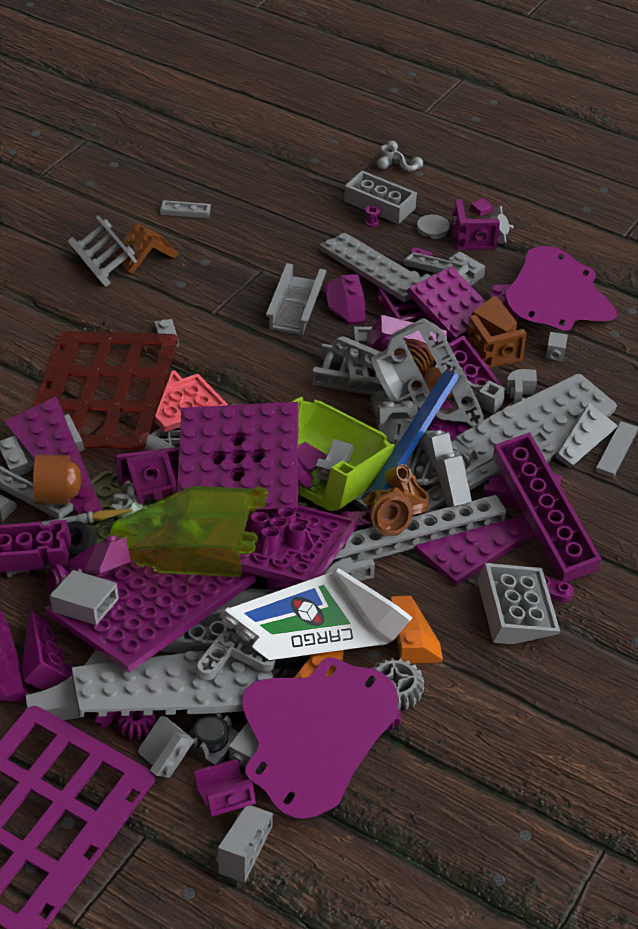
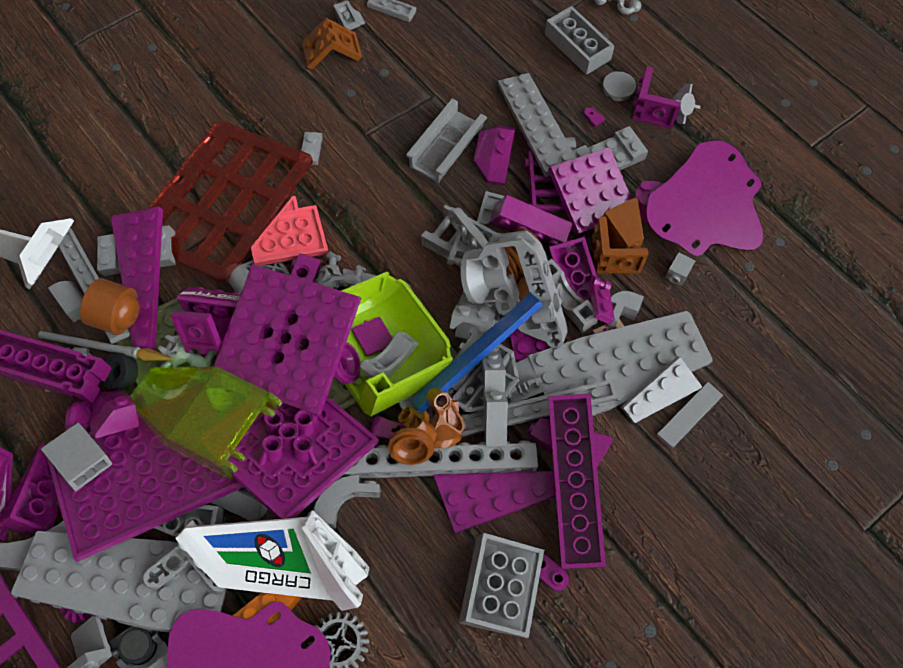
camera: 20 degrees right, 20 degrees up
light grey fence [68,215,137,287] -> none
magenta bush [365,205,380,227] -> none
orange wedge [391,596,443,664] -> none
light grey tile [403,252,469,276] -> none
magenta tile [470,198,493,216] -> none
none -> light grey slope [333,0,365,30]
none -> magenta plate [589,276,615,324]

